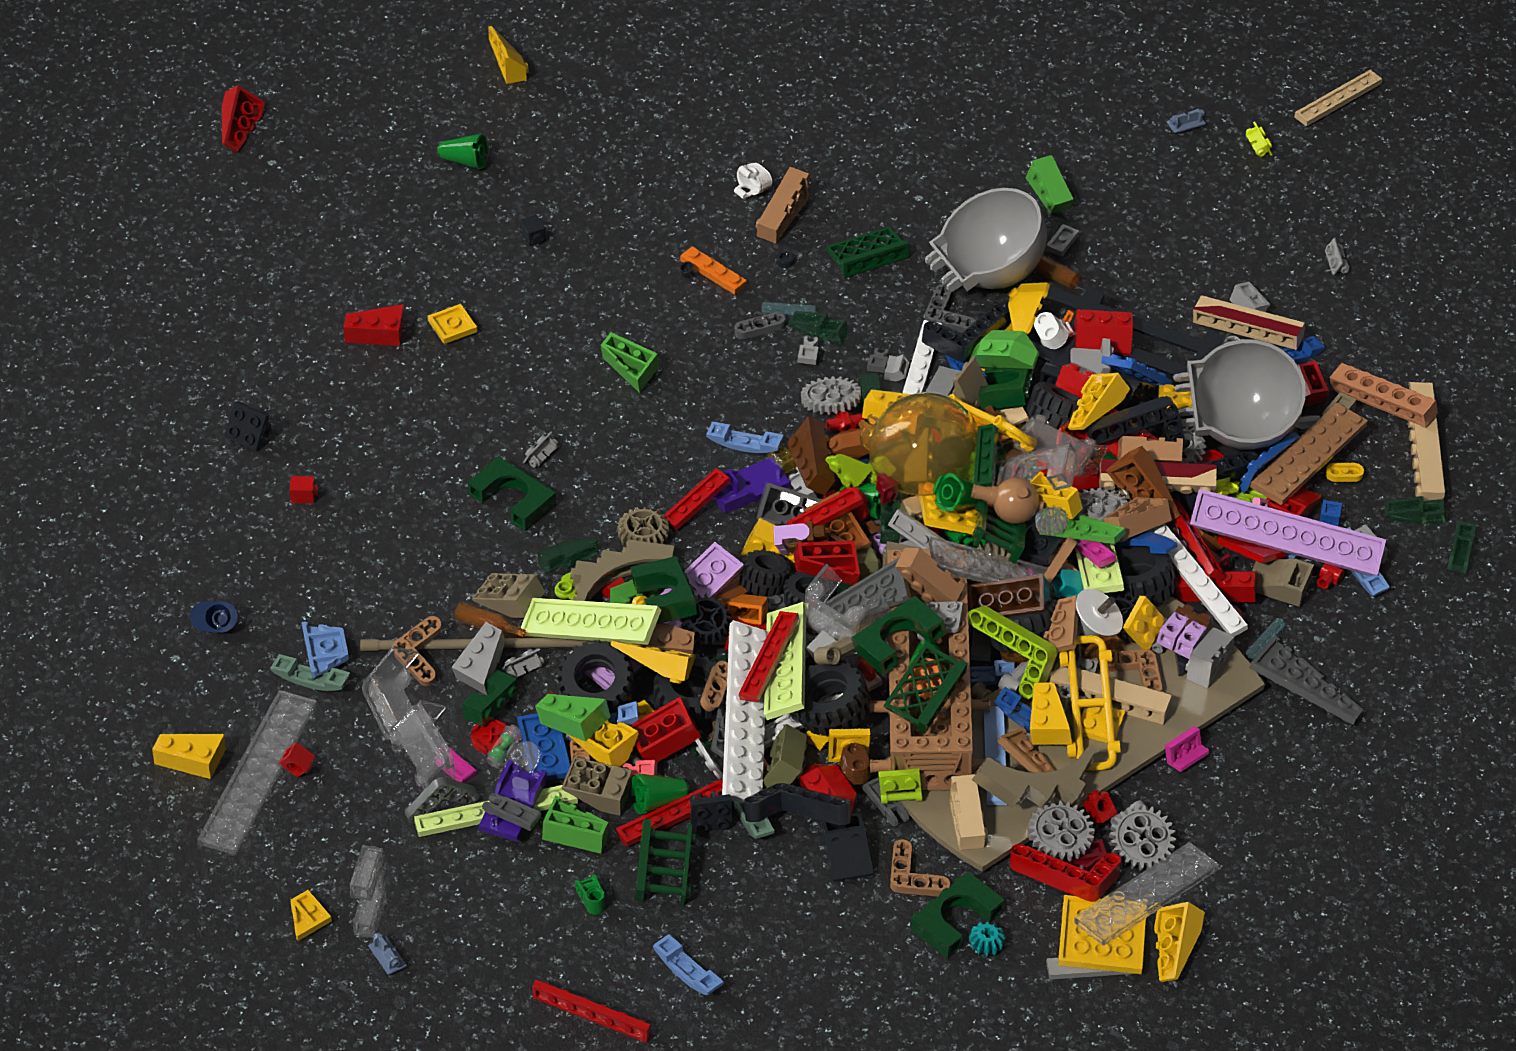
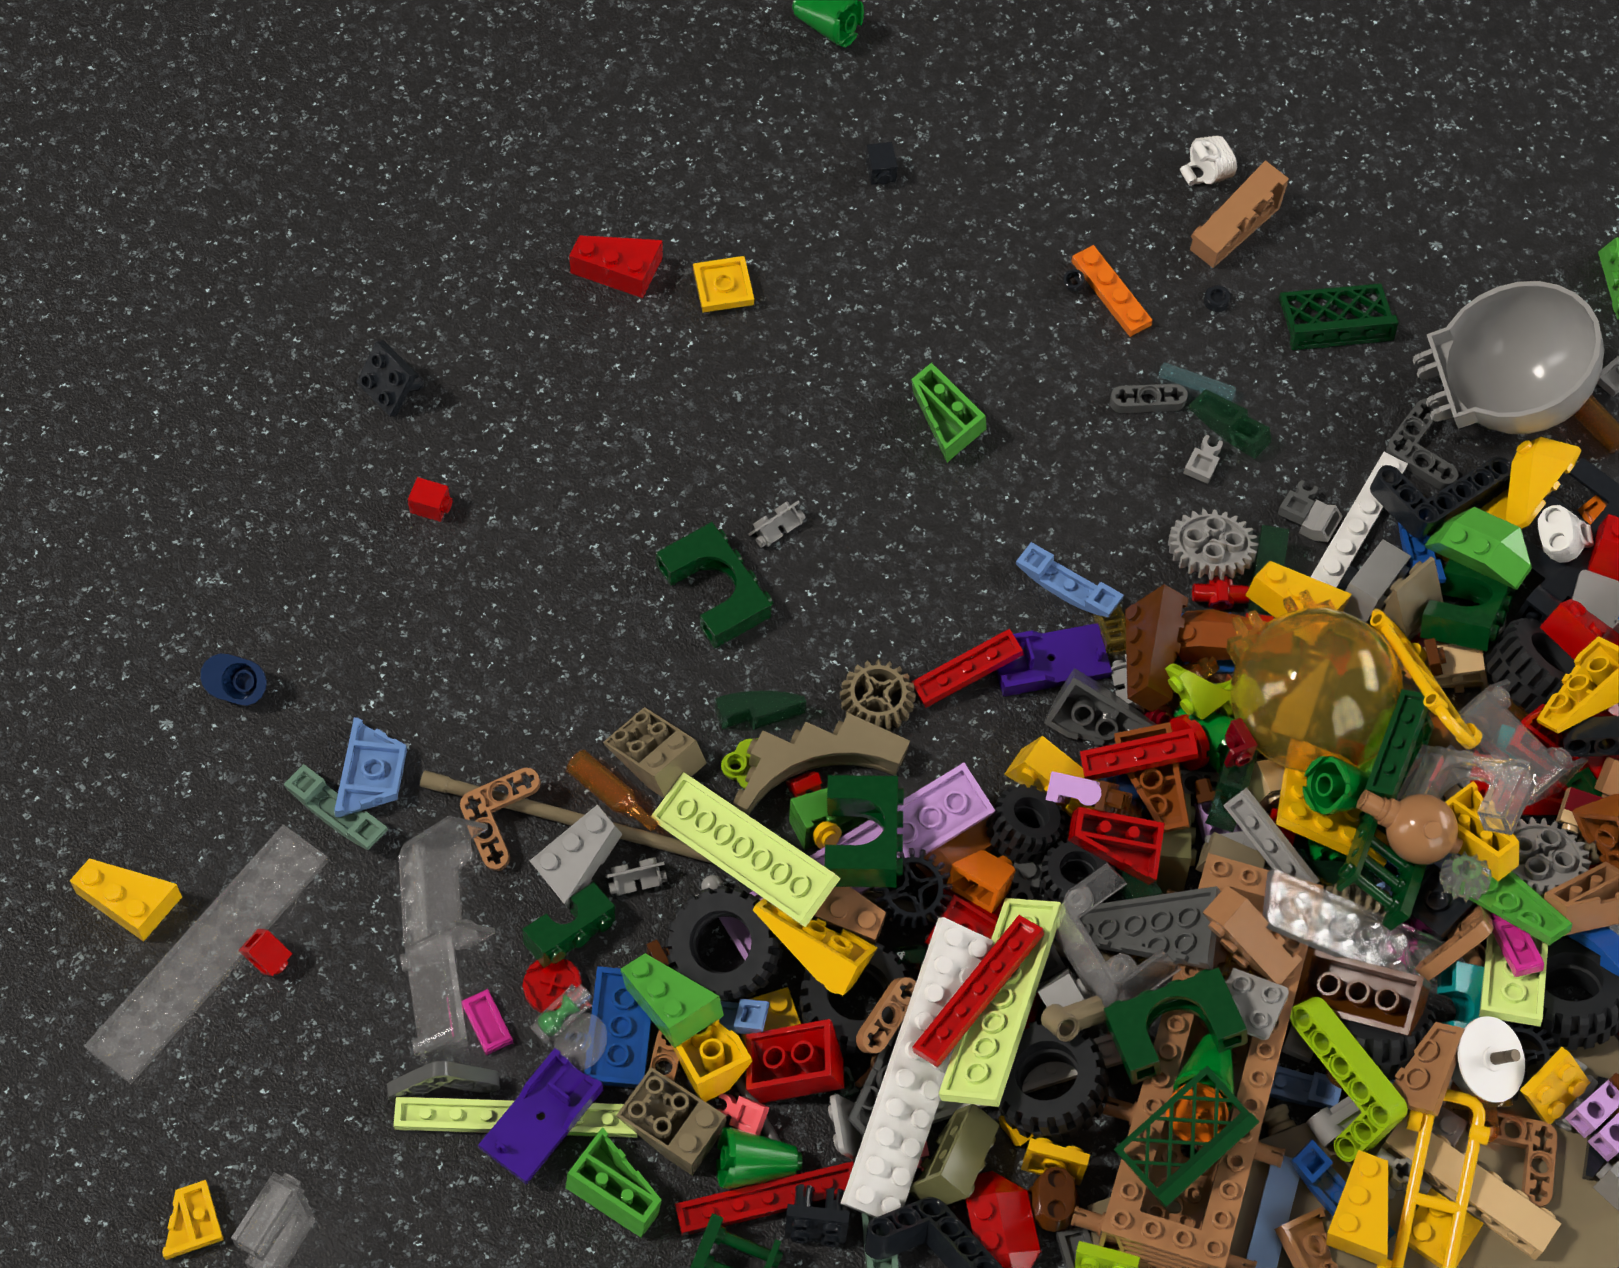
camera: 15 degrees right, 15 degrees up
dark grey hinge [482,793,541,831] -> none

